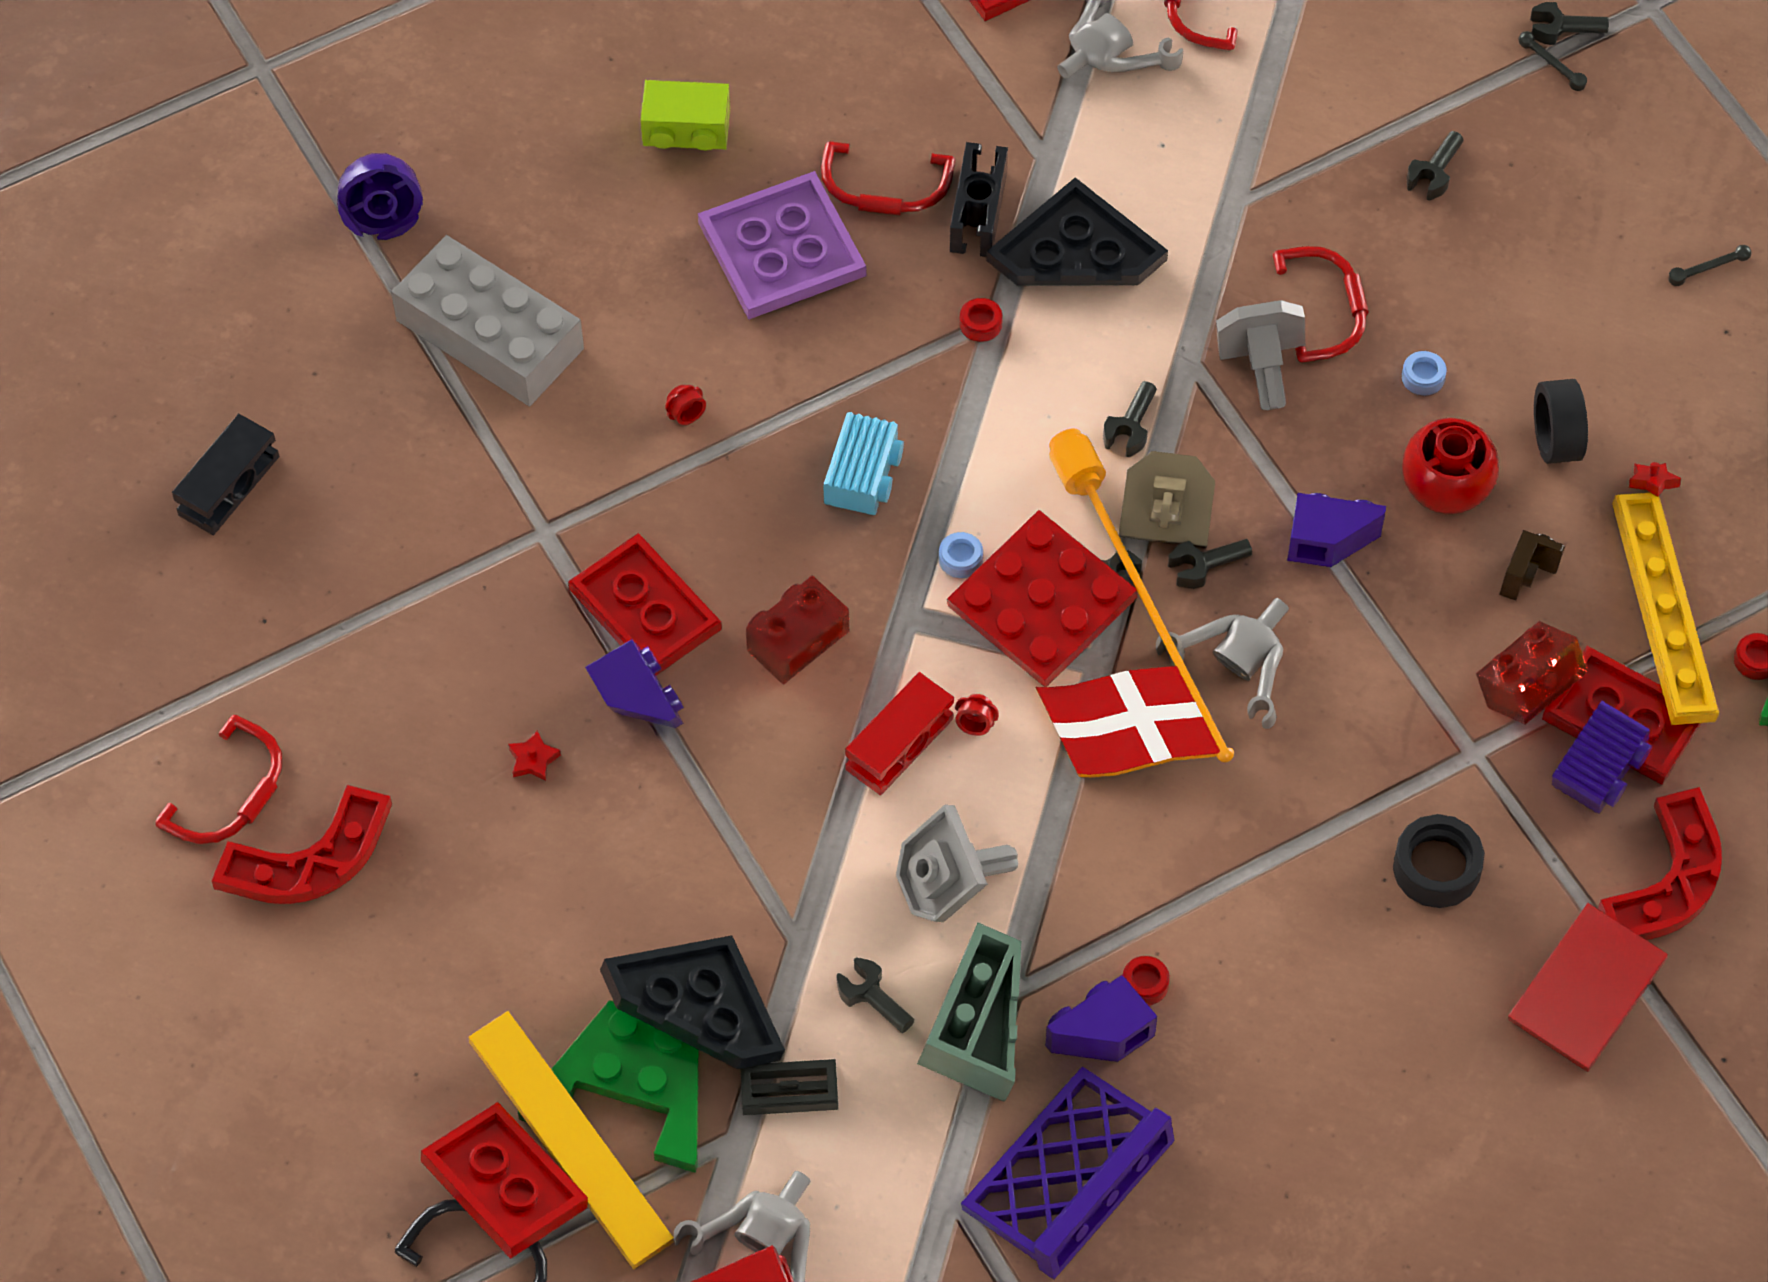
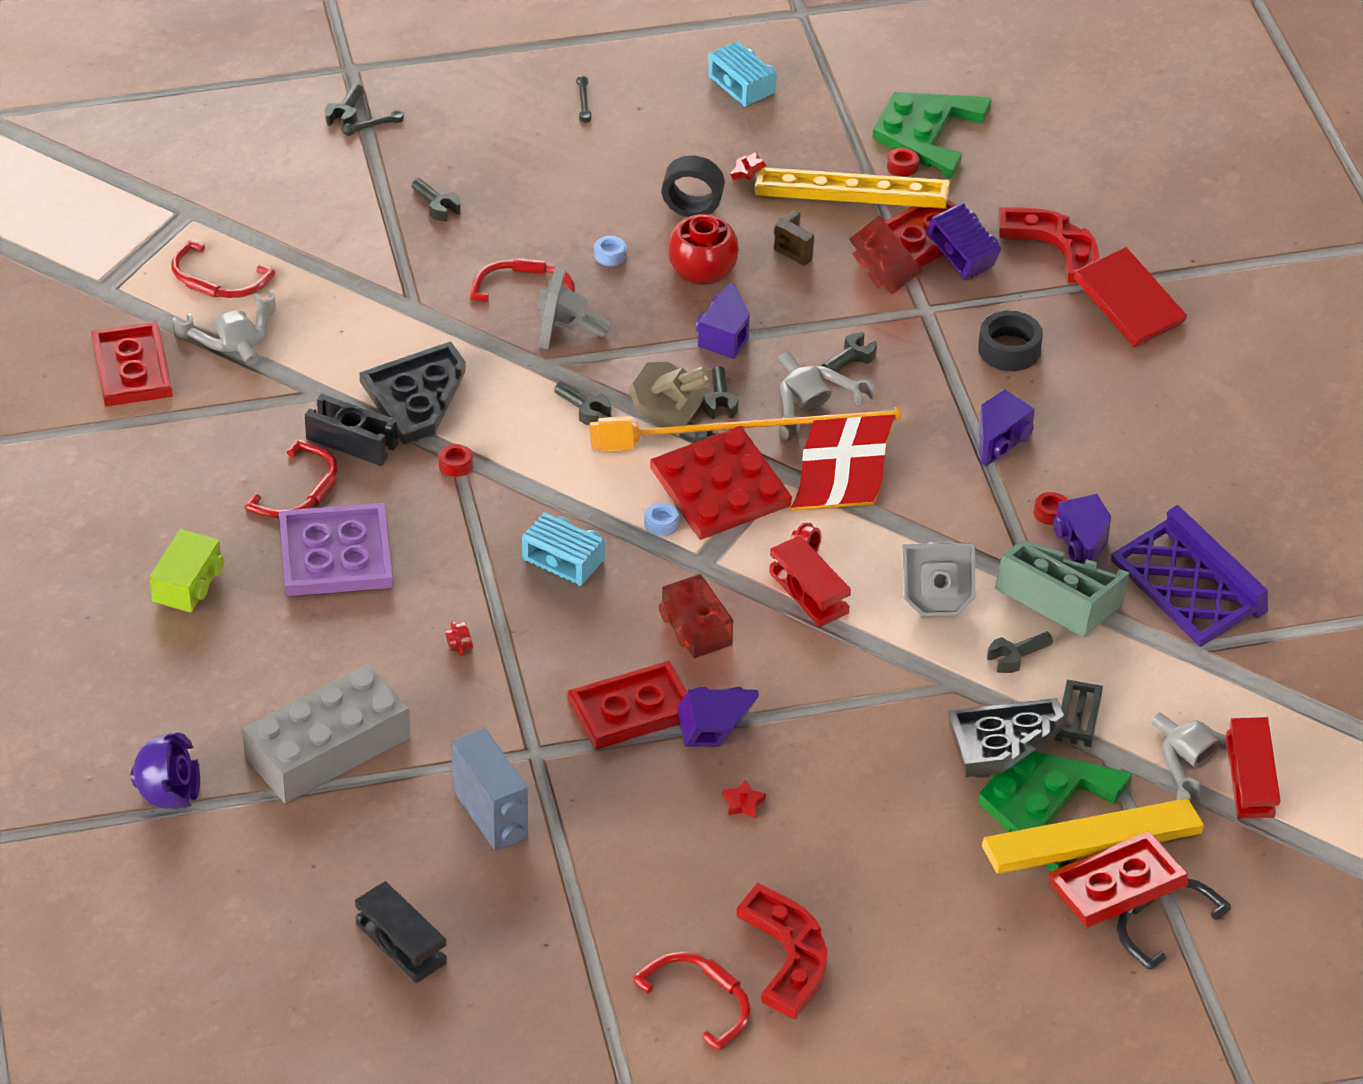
camera: 75 degrees left, 15 degrees down
none -> sand blue brick [451,727,528,851]
none -> pearl dark grey bar [821,332,877,371]
none -> dark purple slope [979,389,1035,466]

